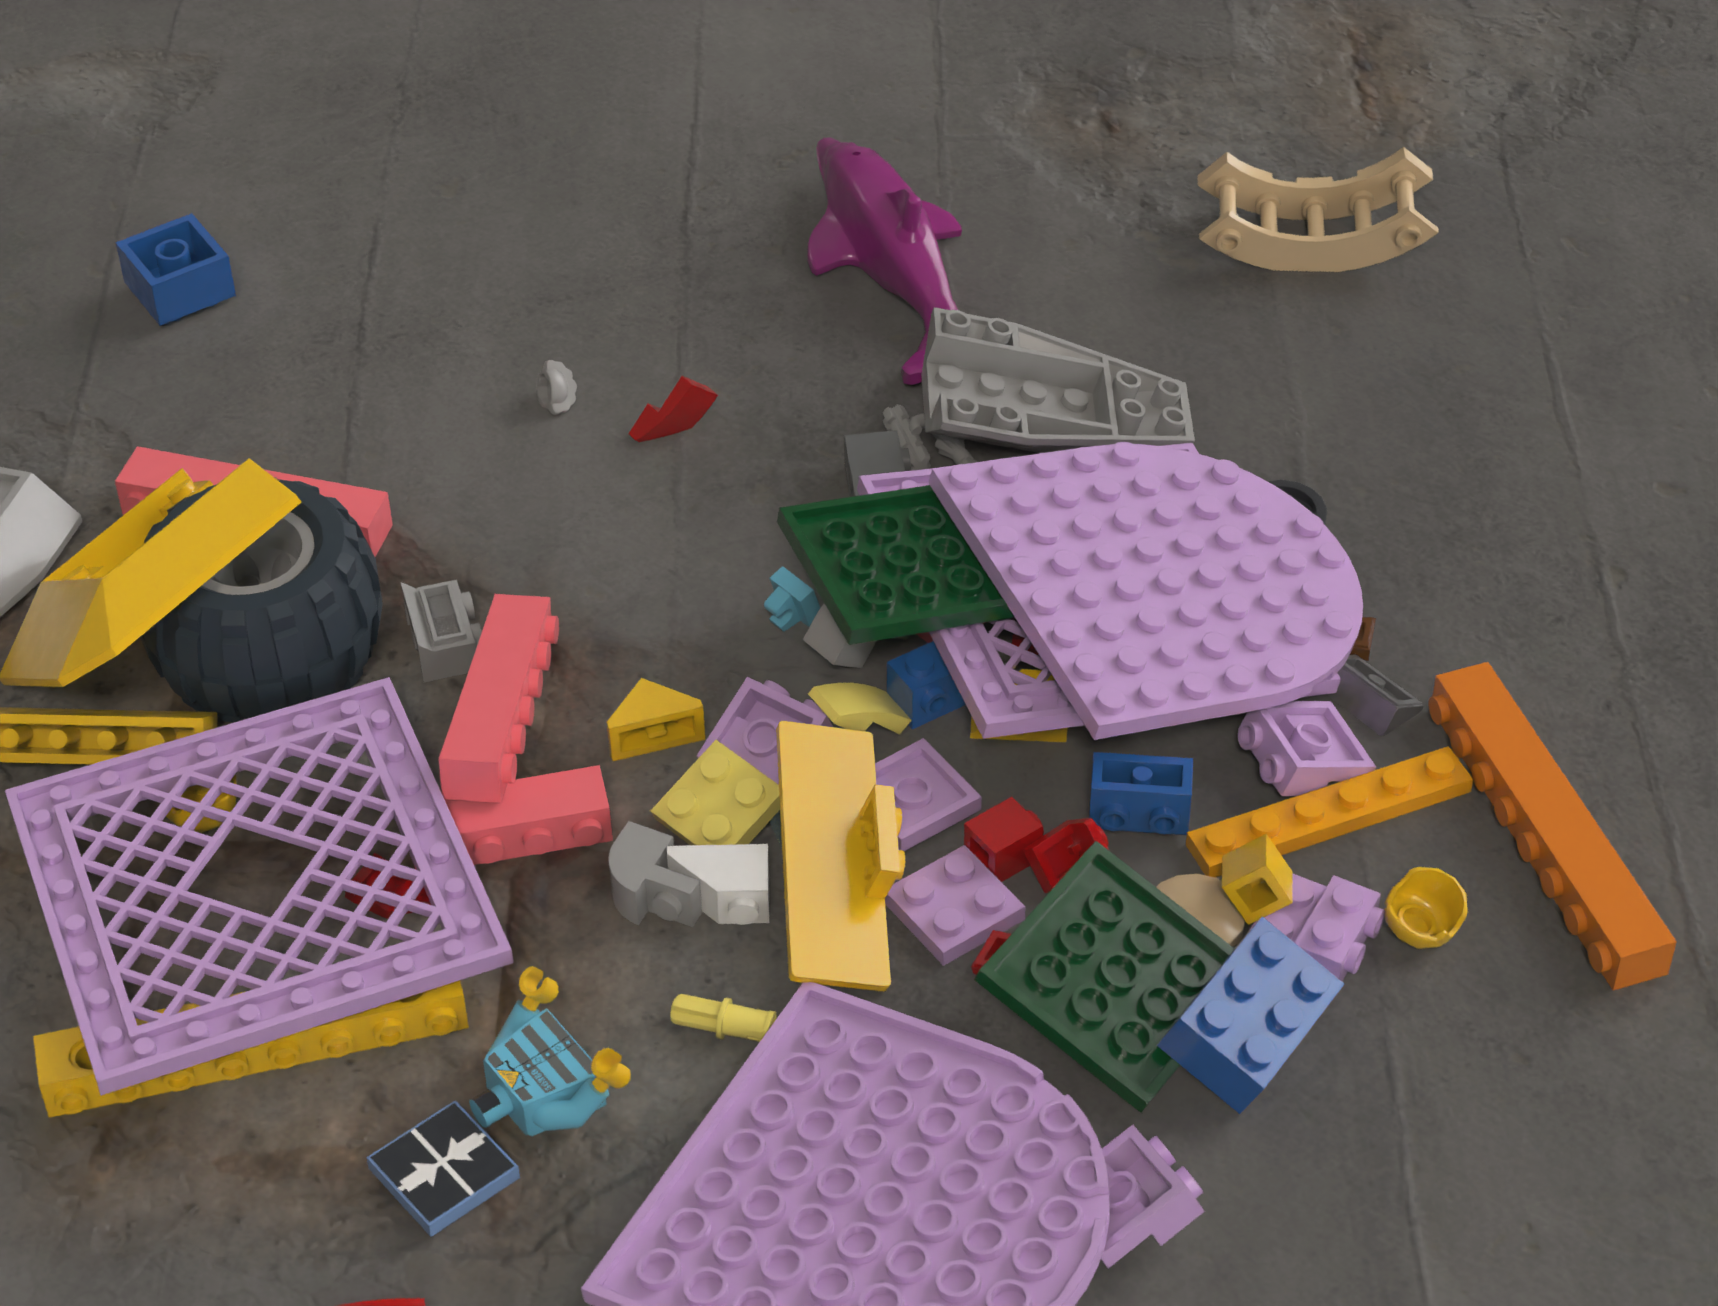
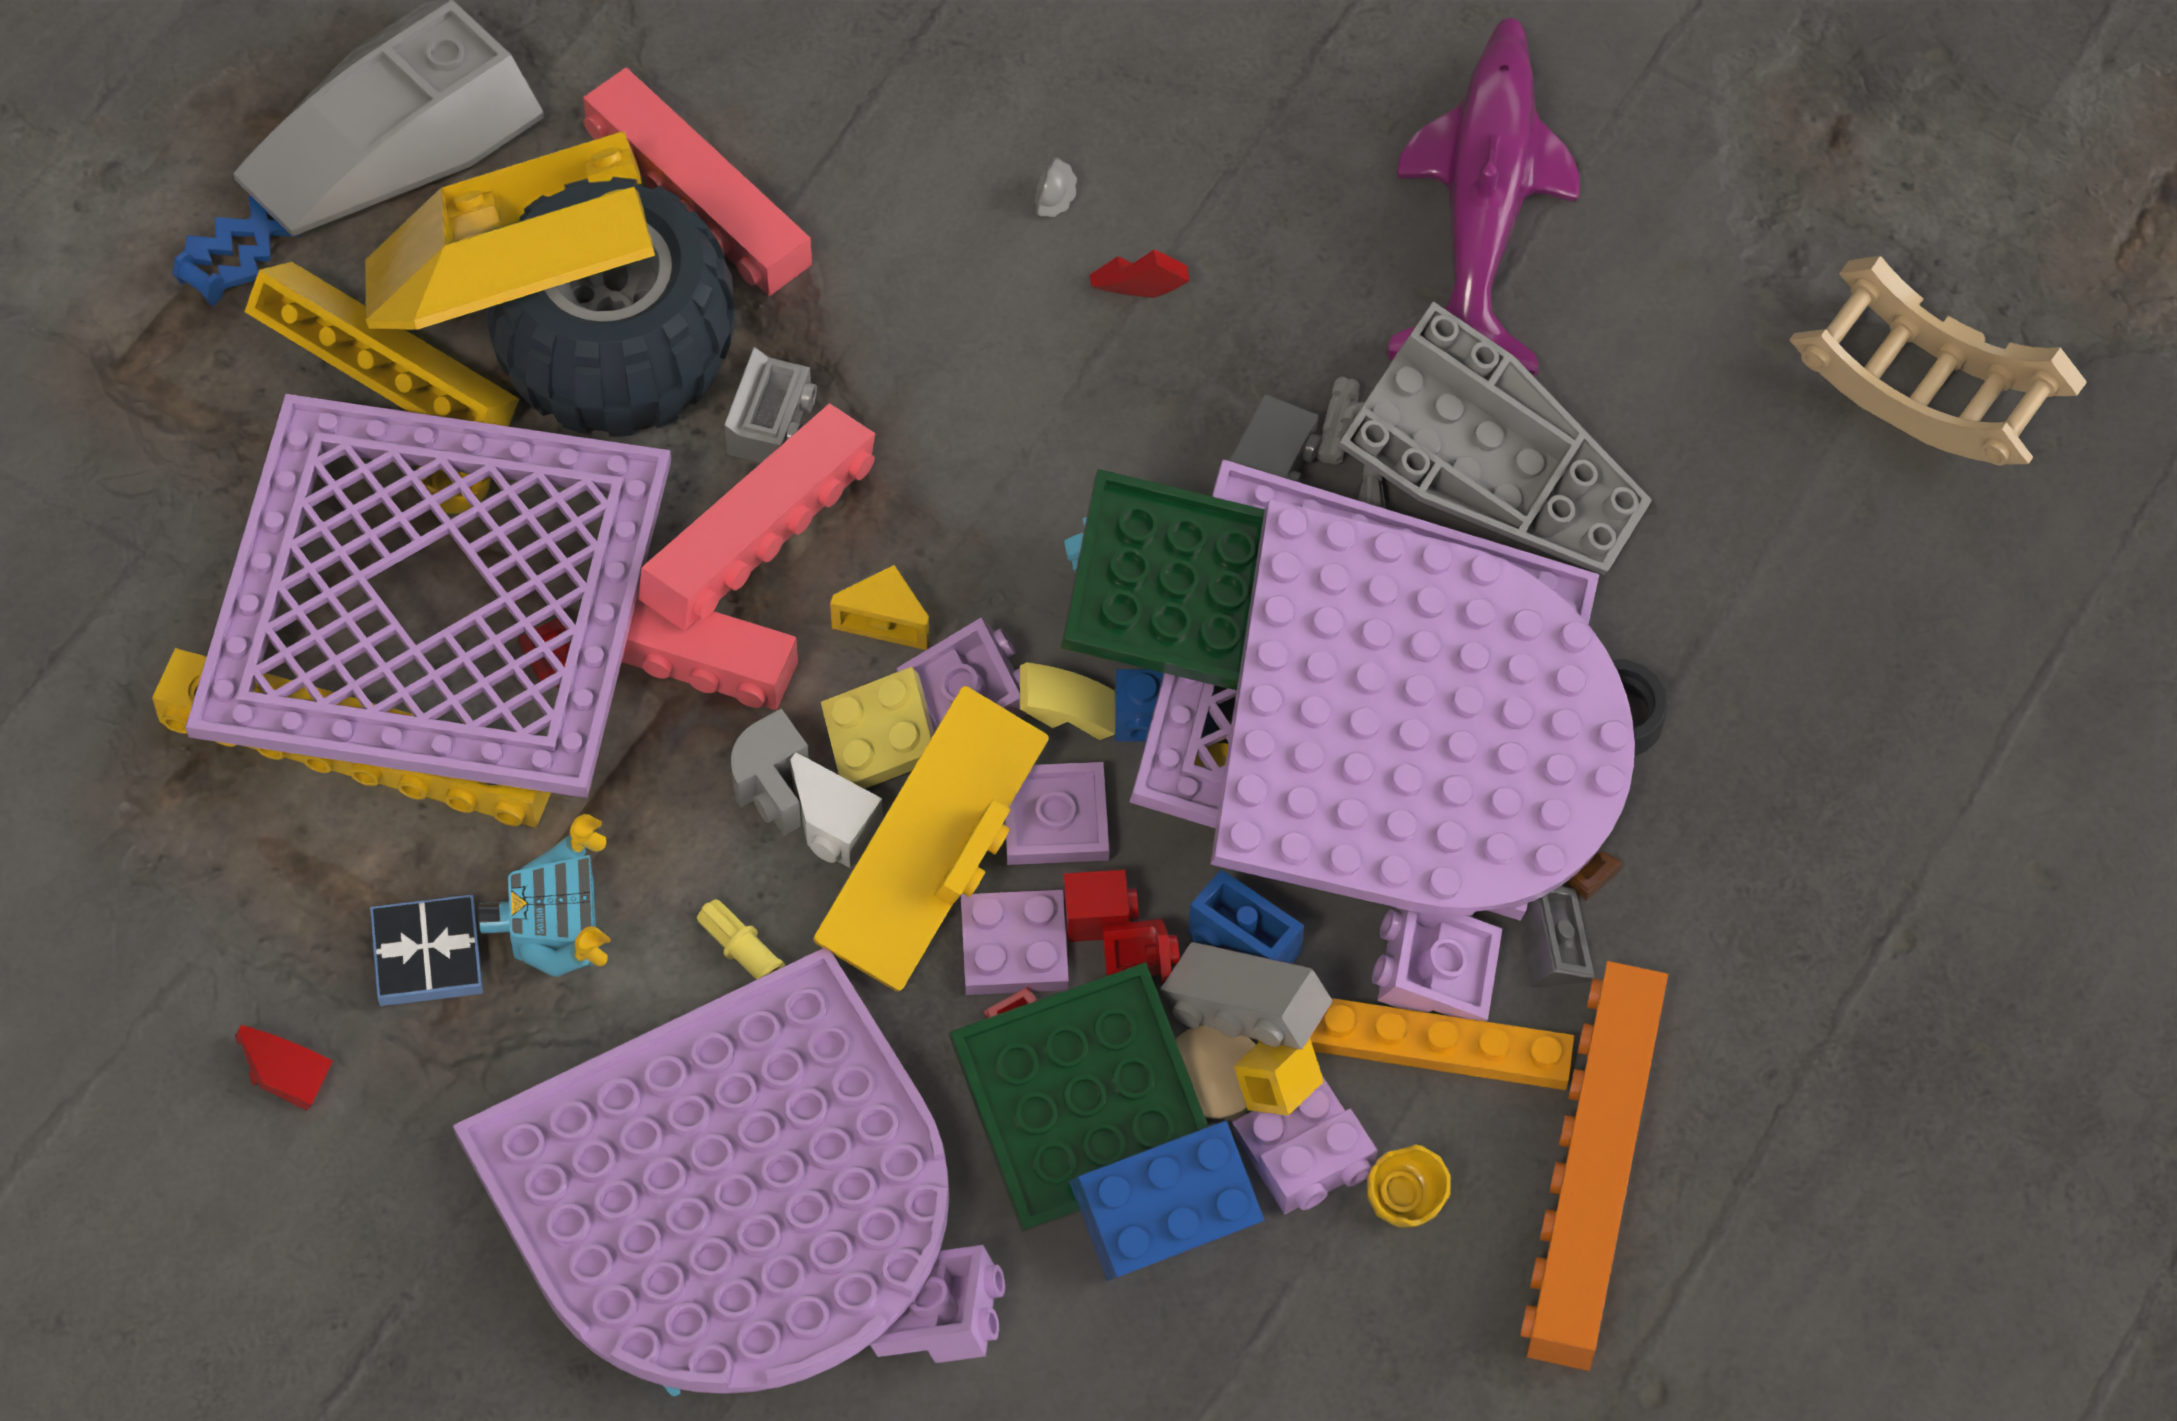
camera: 30 degrees right, 15 degrees up
none -> light grey brick [1160,942,1333,1050]

